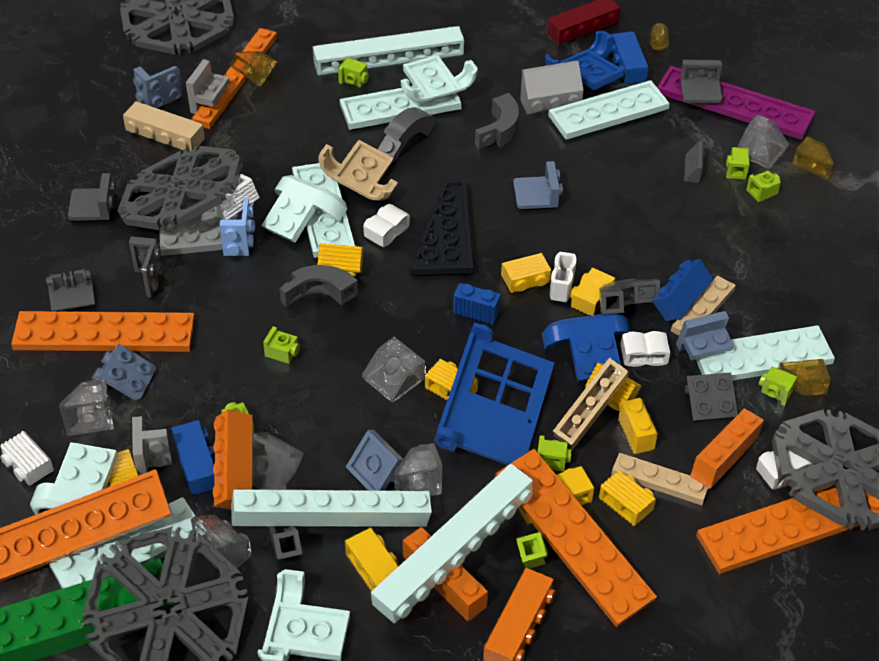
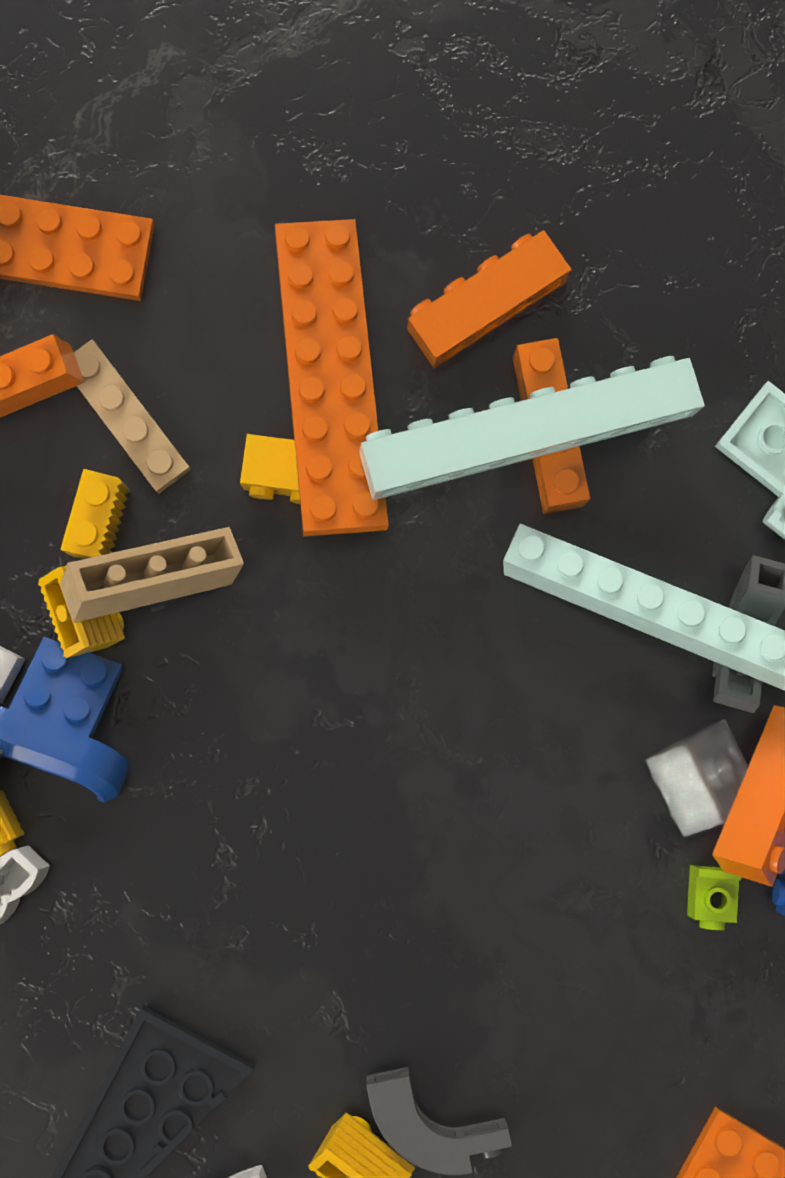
camera: 155 degrees left, 35 degrees up
lime brick [263,326,300,364] -> none
yellow brick [345,528,398,591] -> none
sand blue bracket [346,430,409,491] -> none
clear slope [362,337,425,403] -> none
clear slope [394,443,442,496] -> none
yellow brick [425,359,478,400] -> none
blue door [434,322,554,465] -> none
blue brick [453,283,501,325] -> none
yellow brick [501,253,551,293] -> none
lime brick [516,532,548,569] -> none
lime brick [538,435,572,472] -> none
yellow brick [599,470,656,526] -> none

